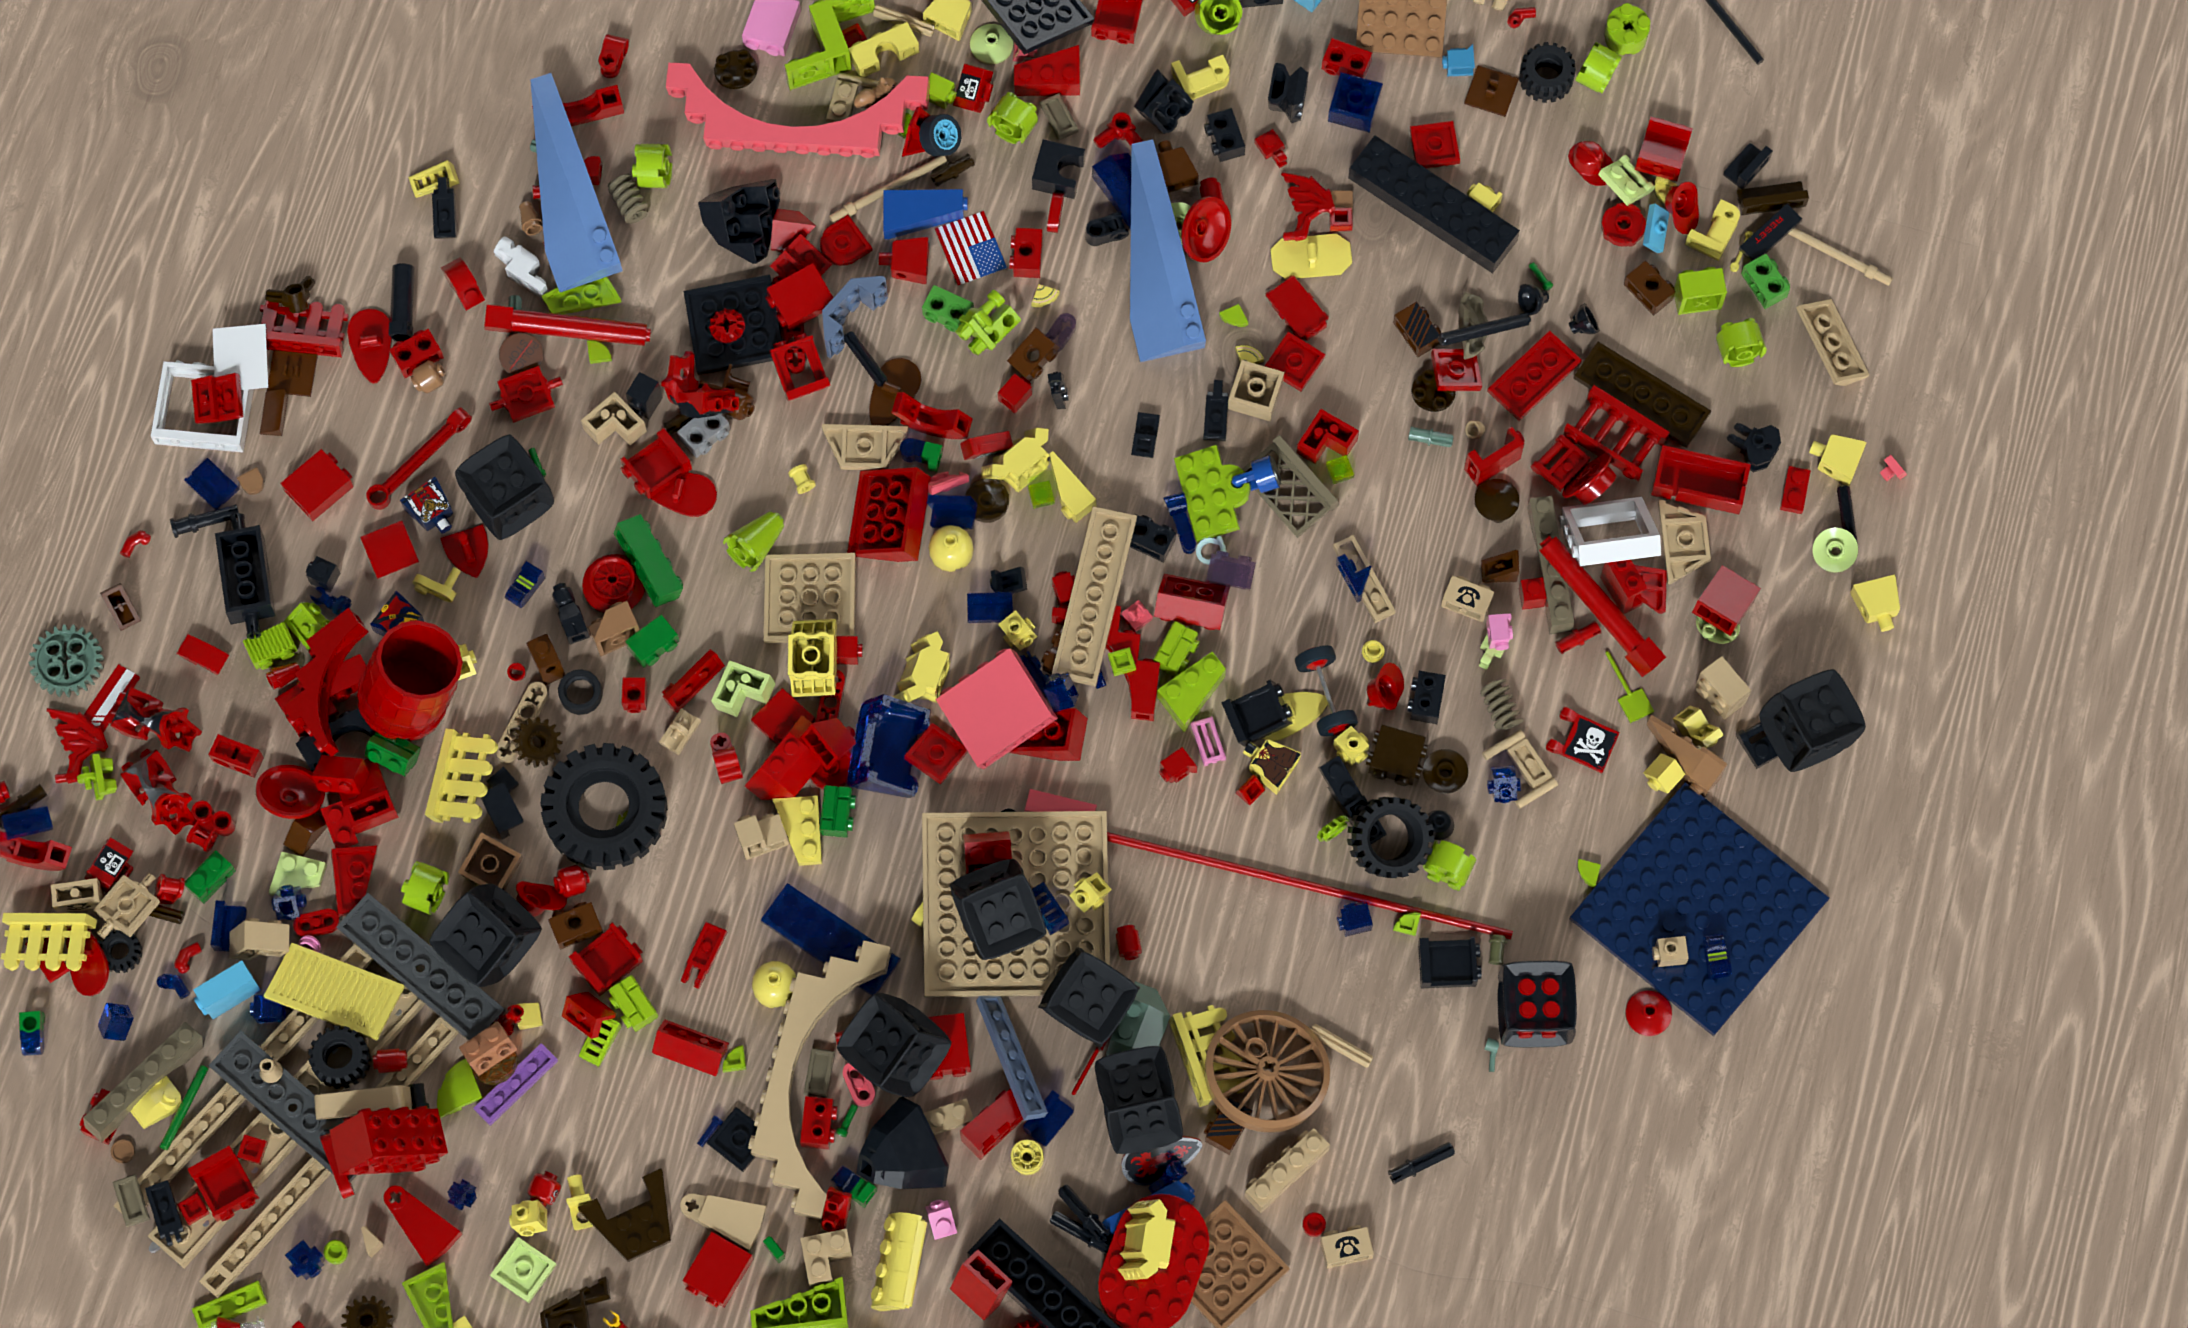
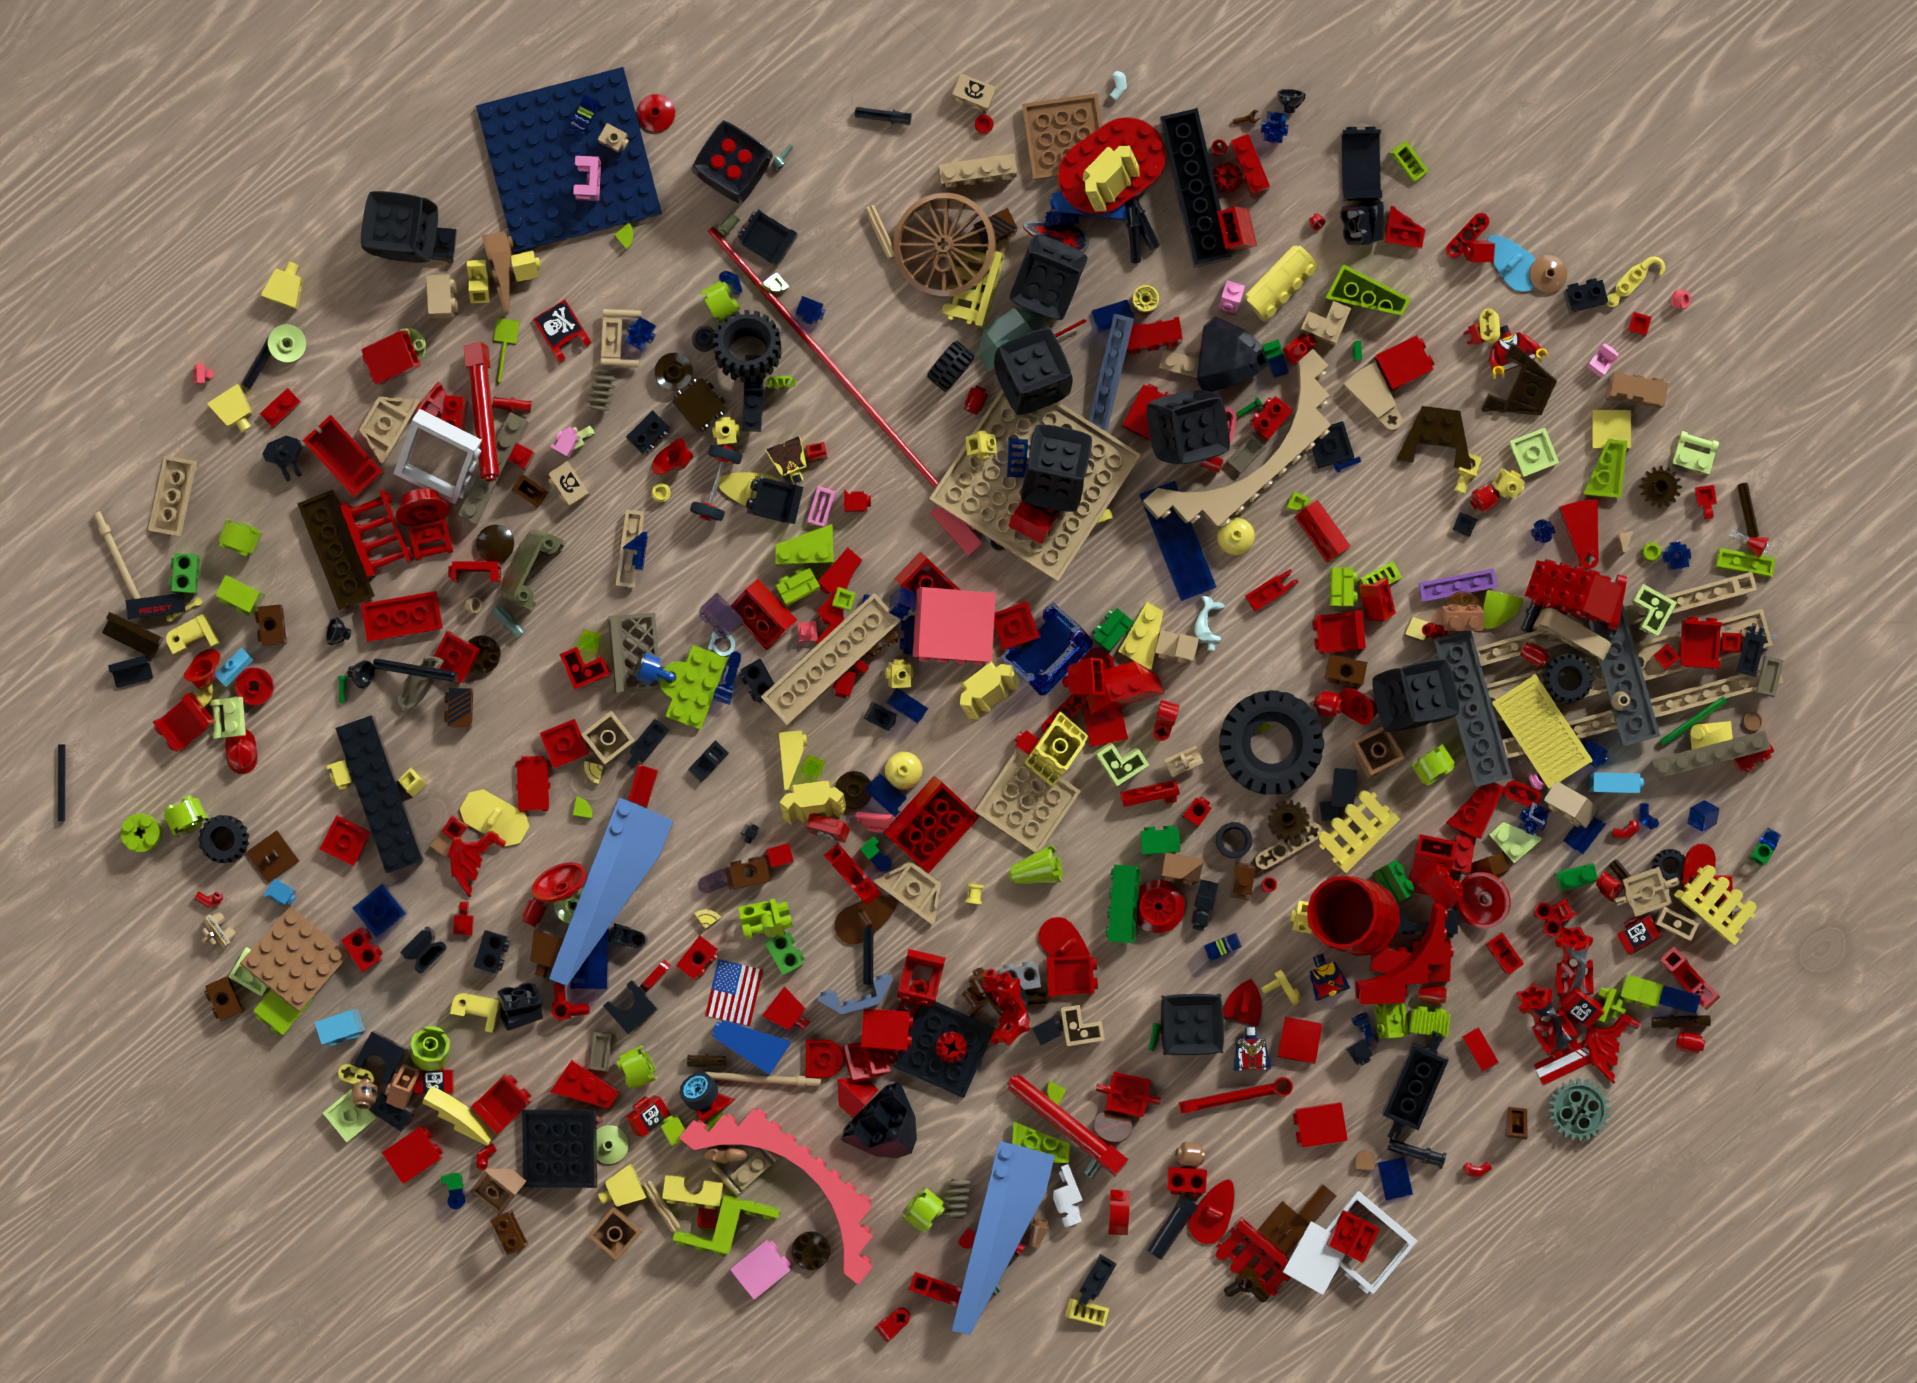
camera: 150 degrees left, 15 degrees up
none -> light yellow slope [397,767,427,797]
none -> olive windscreen [500,529,566,612]
none -> bright pink panel [573,156,601,201]
none -> red panel [628,764,659,807]
none -> clear blue arm [719,271,743,295]
none -> black tyre [927,341,975,392]
none -> light aqua animal [1194,596,1225,651]
none -> black tile [1452,512,1478,537]
none -> red piece [1559,988,1604,1028]
none -> lime brick [1620,974,1664,1010]
none -> yellowish green brick [1631,584,1677,637]

